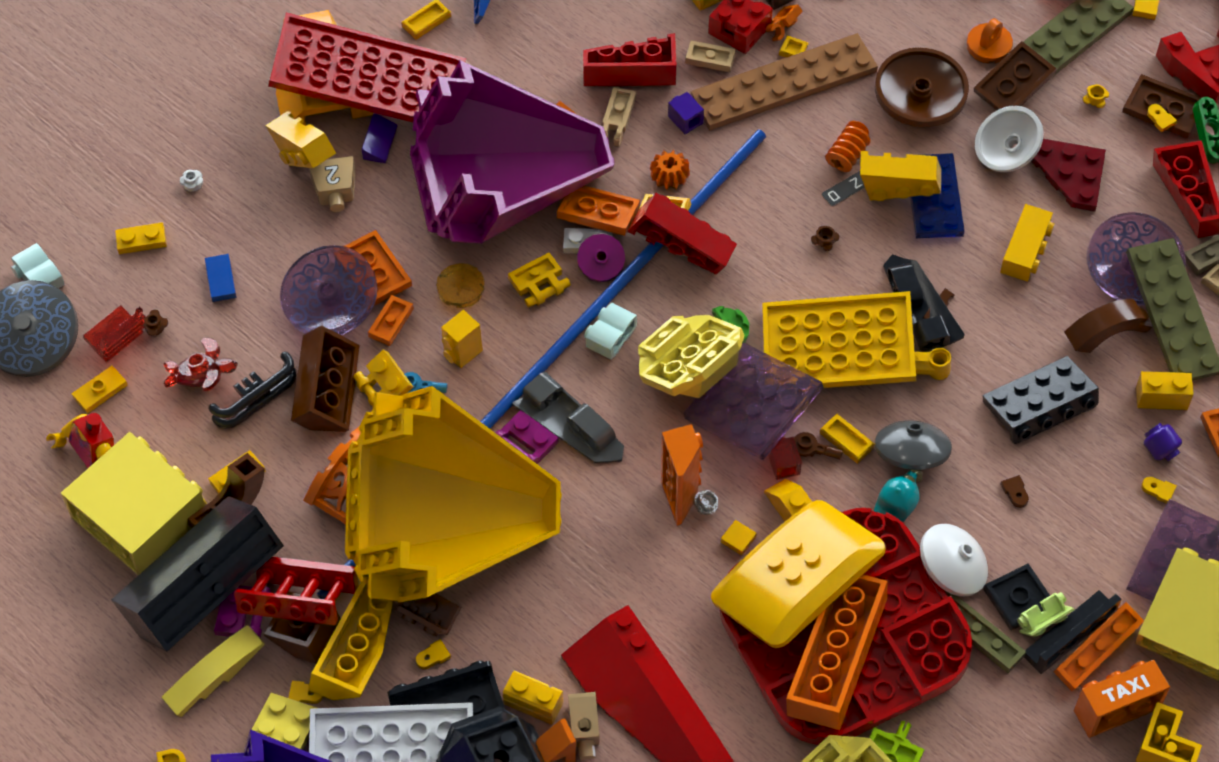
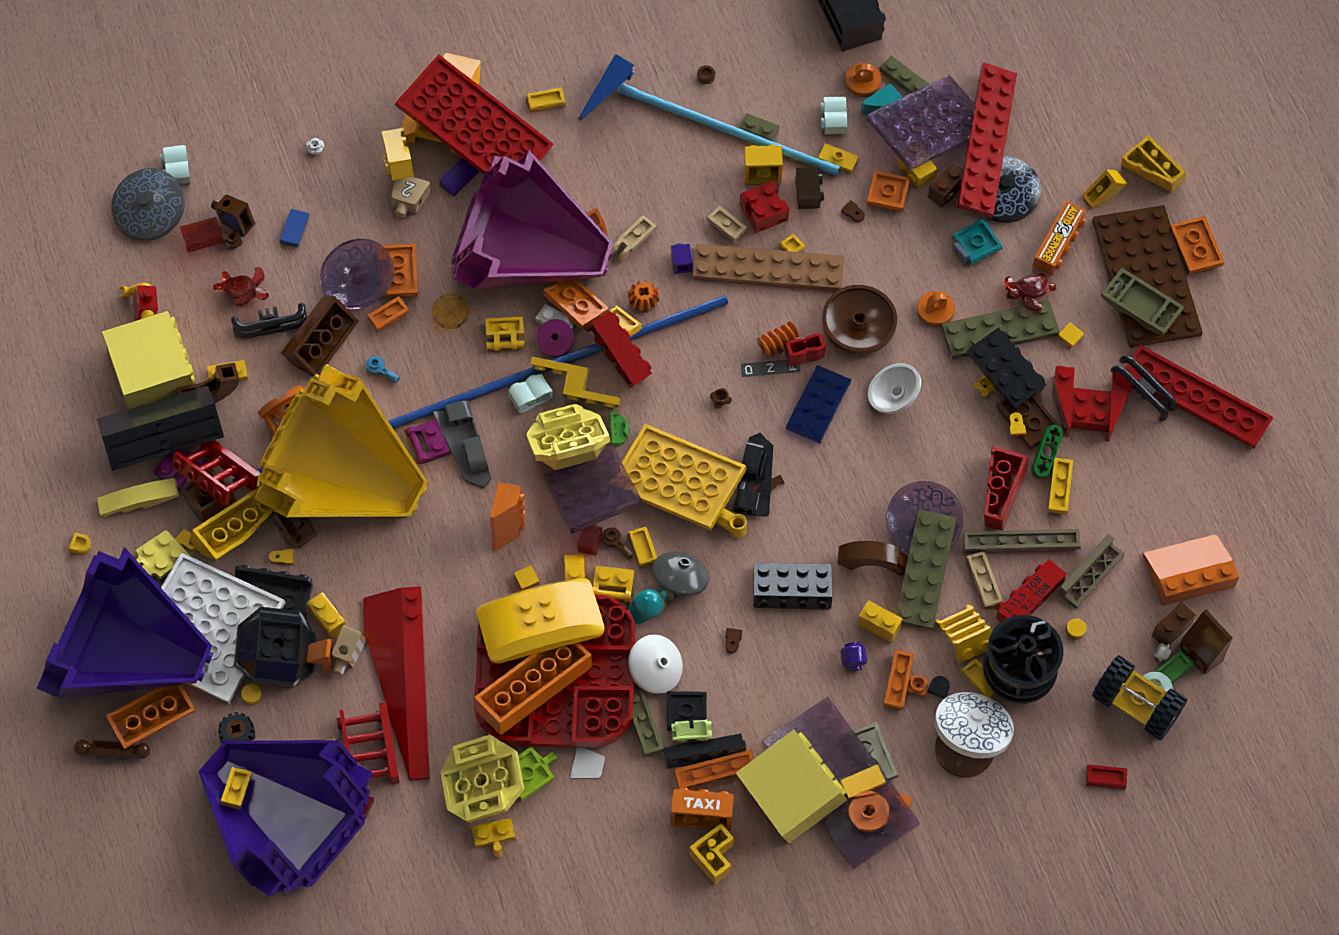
camera: 25 degrees right, 5 degrees up
yellow plate [71,366,128,414] -> none
yellow plate [115,222,167,255] -> none
yellow plate [353,349,414,408] -> none
yellow brick [441,310,483,368] -> none
red wedge [583,33,677,86] -> none
clear smoke plate [693,490,718,515] -> none
orange plate [766,4,803,41] -> none
yellow wedge [860,151,941,201] -> none
reddish brown plate [974,41,1056,110] -> none
yellow brick [1000,204,1055,282] -> none
dark red plate [1031,138,1106,212] -> none
yellow piece [1141,477,1177,504] -> none
none -> reddish brown torso [211,195,256,237]
none -> yellow bracket [530,357,621,409]
none -> white sticker [570,747,605,778]
none -> yellow plate [593,566,635,603]
none -> red brick [785,334,826,366]
none -> black bracket [966,327,1047,410]

